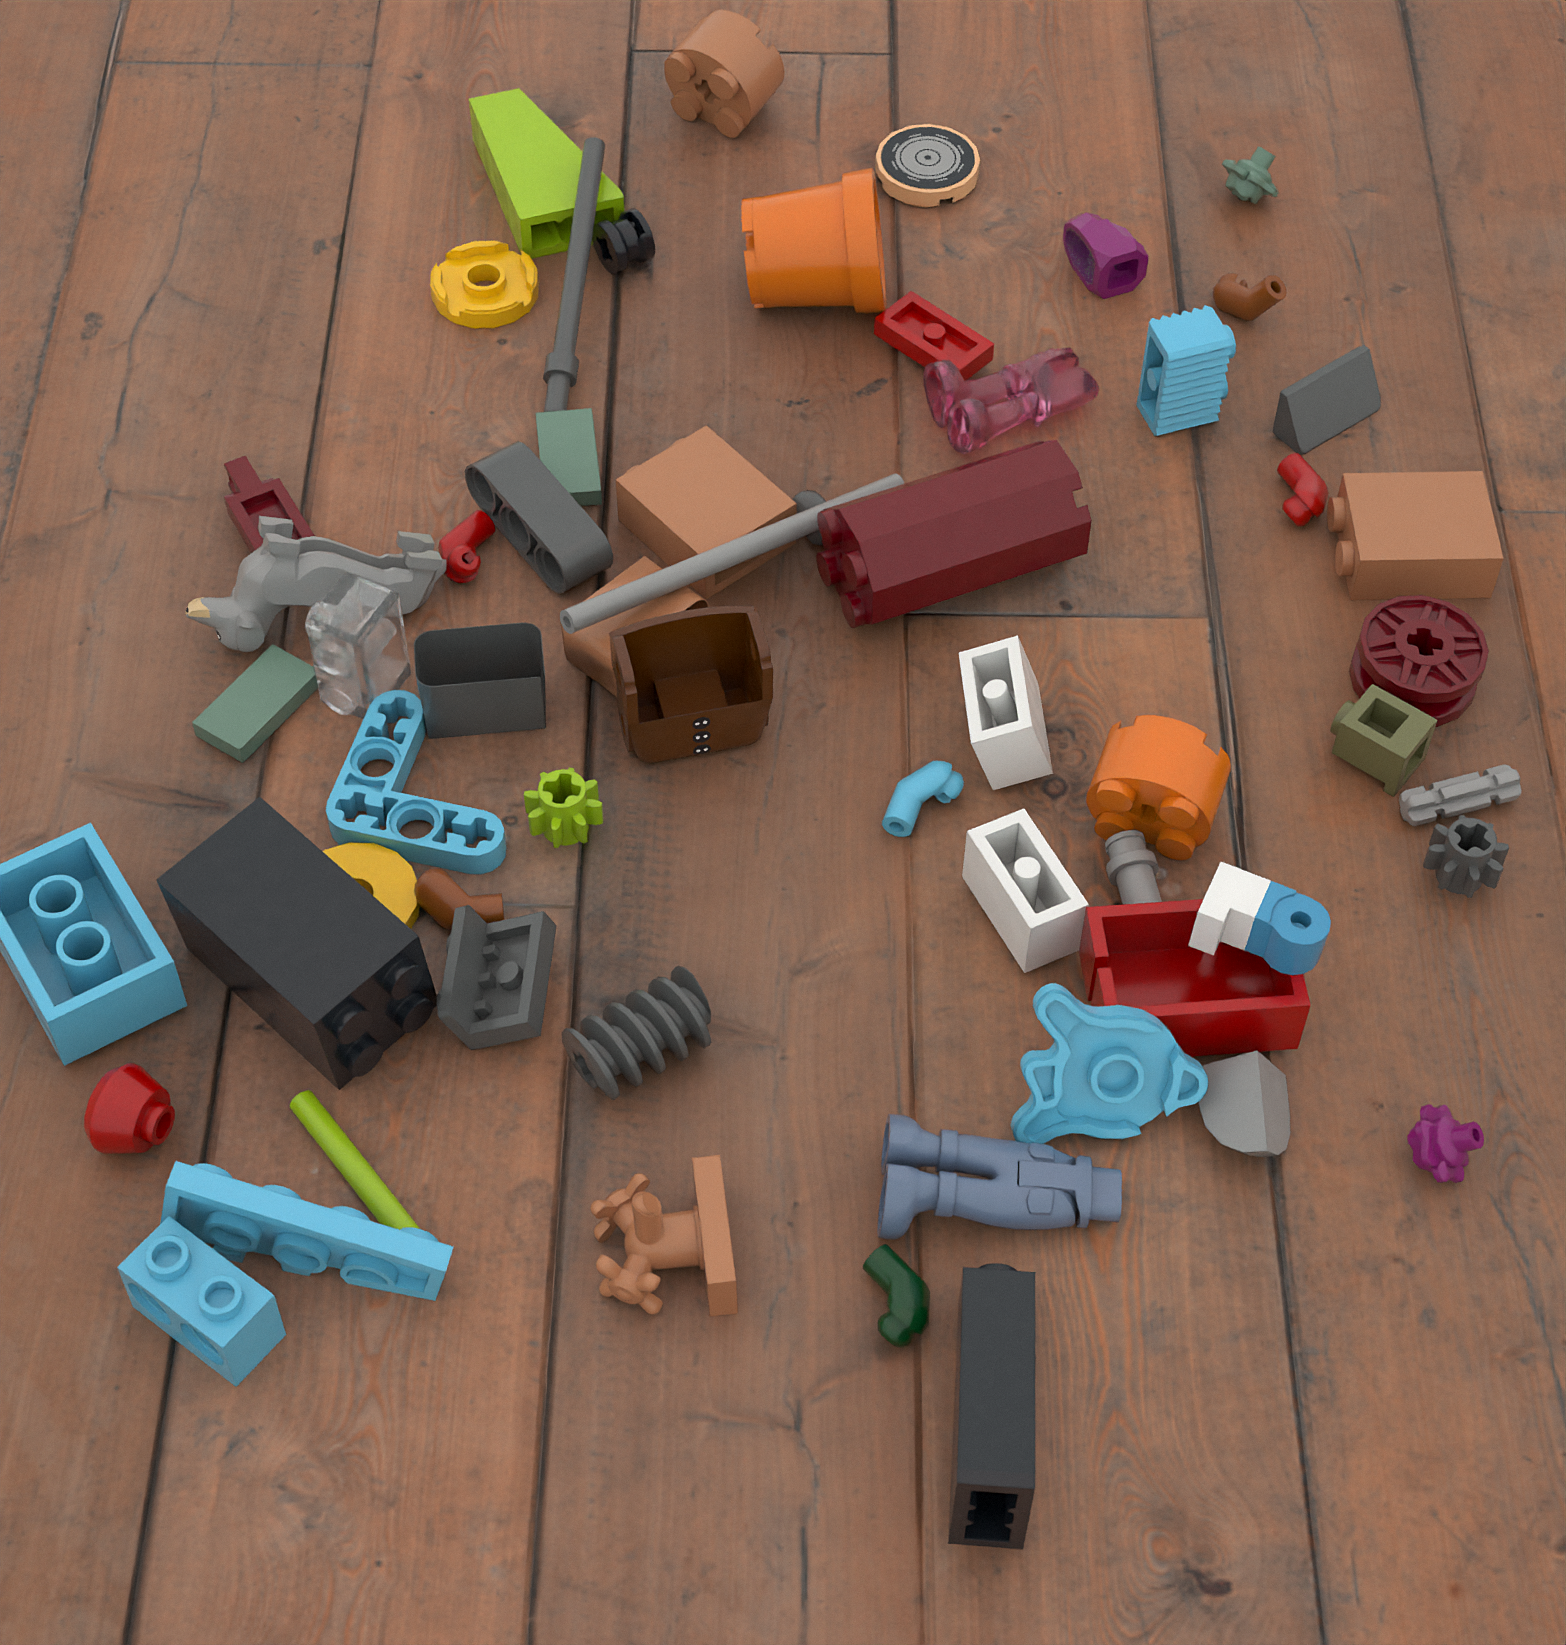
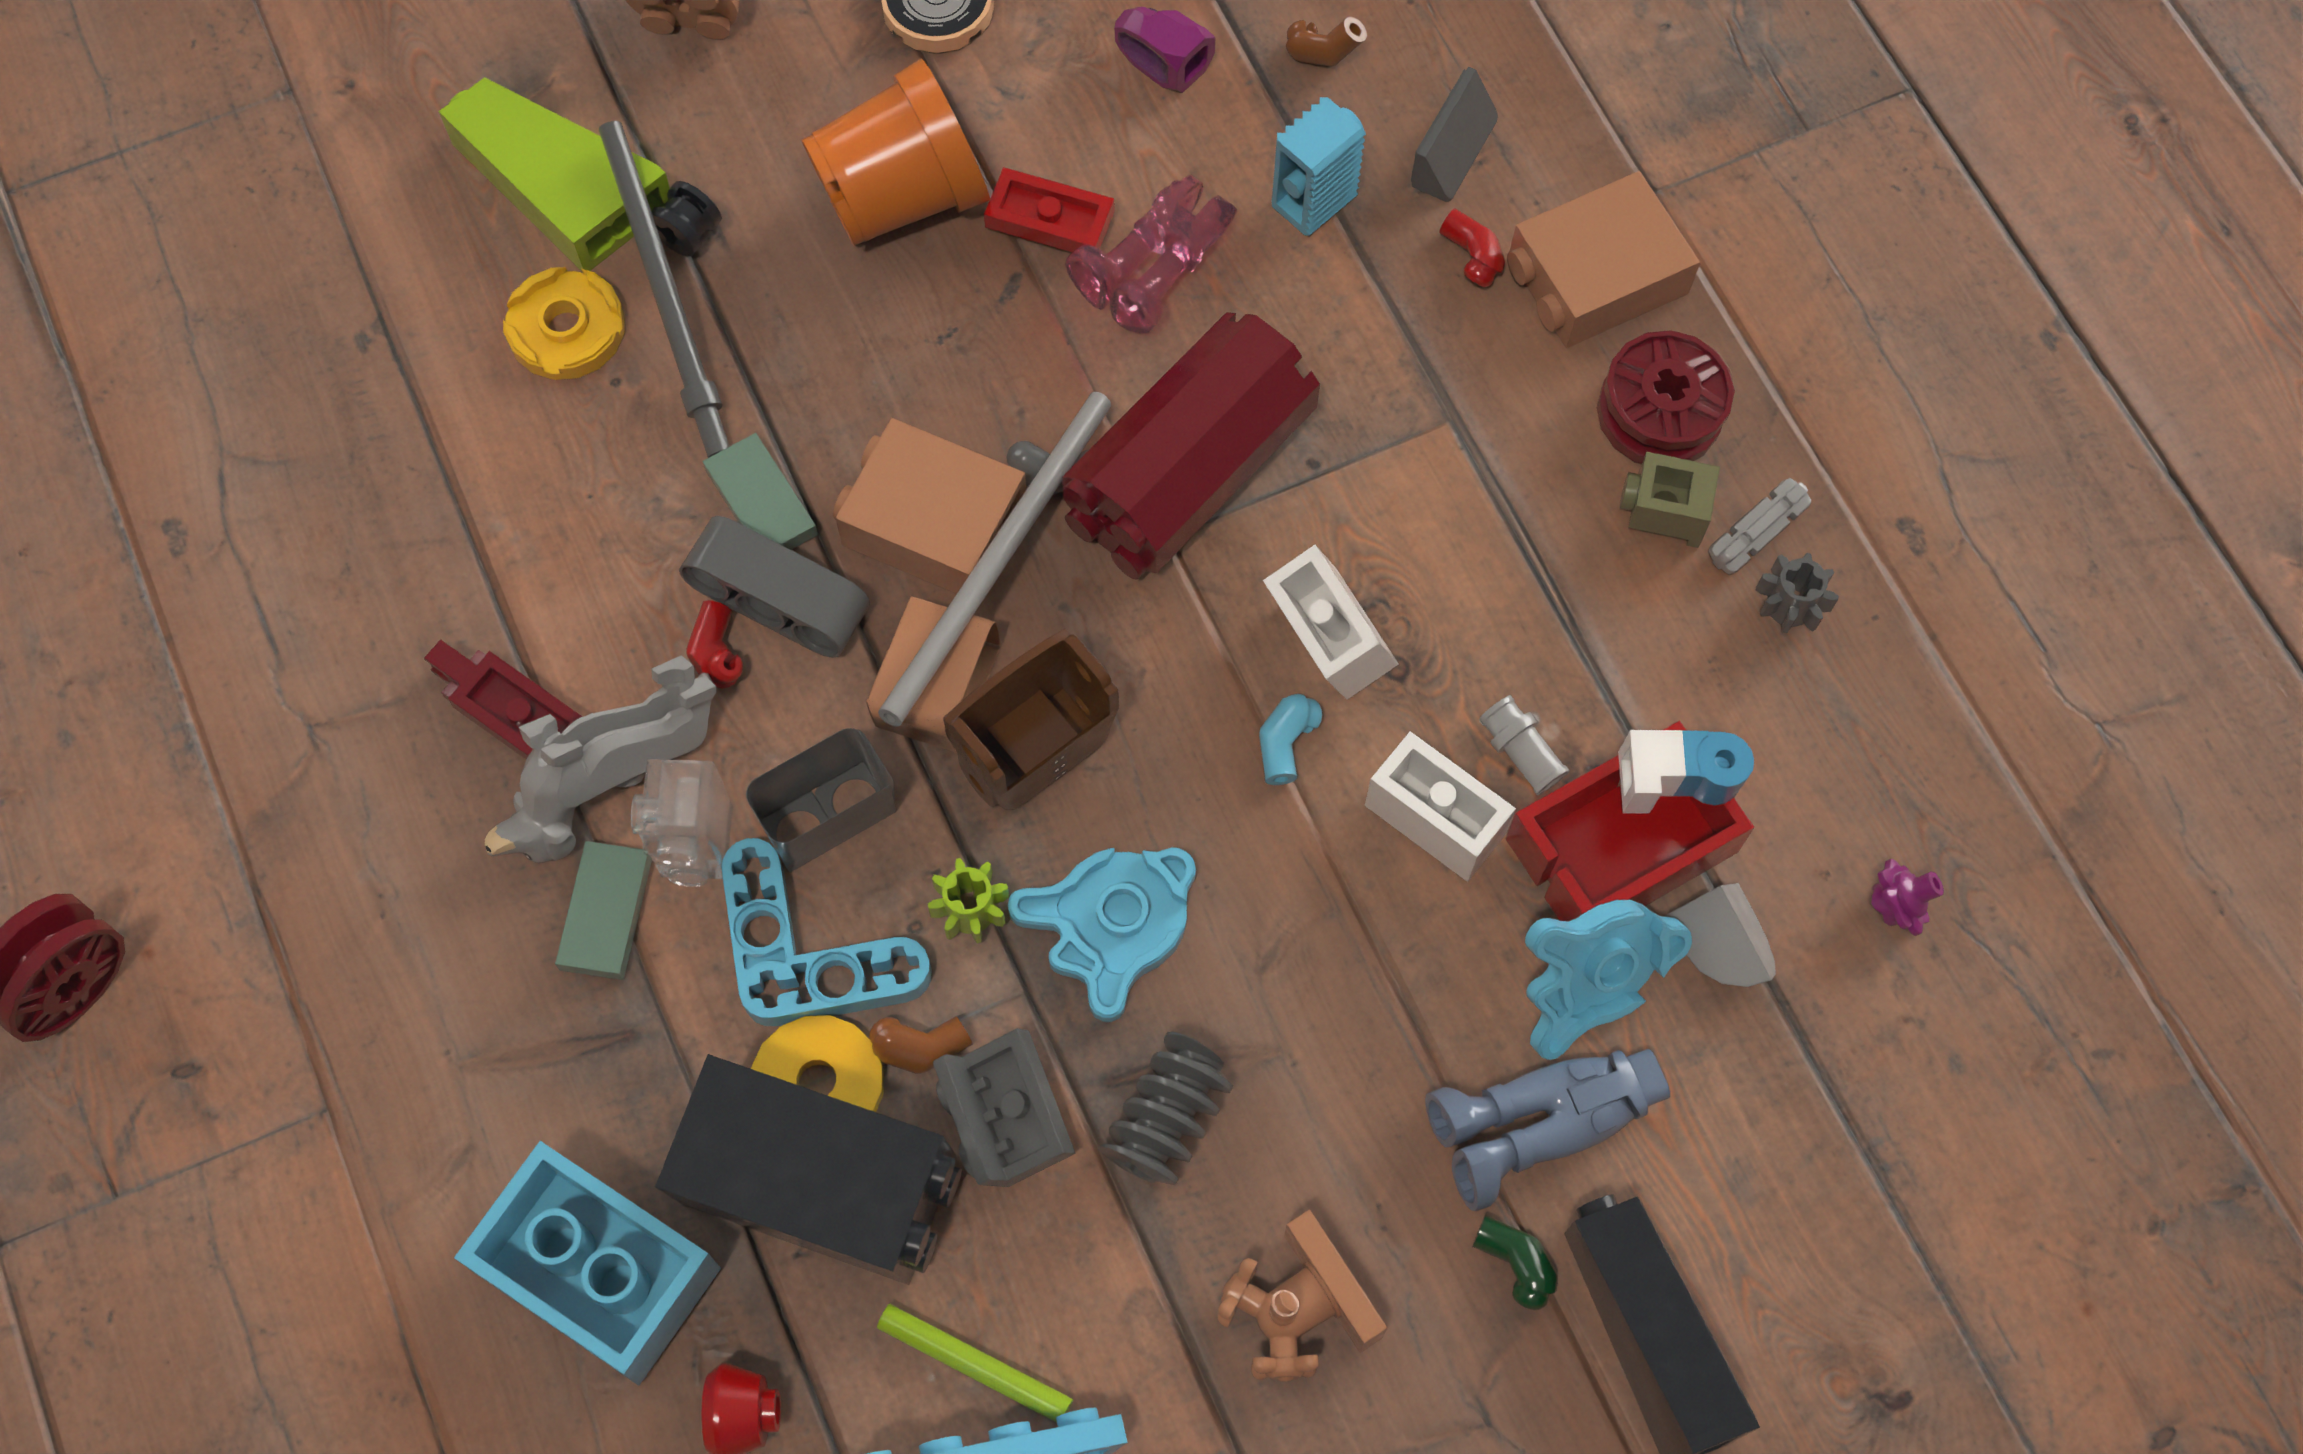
camera: 25 degrees left, 15 degrees up
orange brick [1086,715,1231,860] -> none
none -> medium azure tile [1008,847,1196,1022]

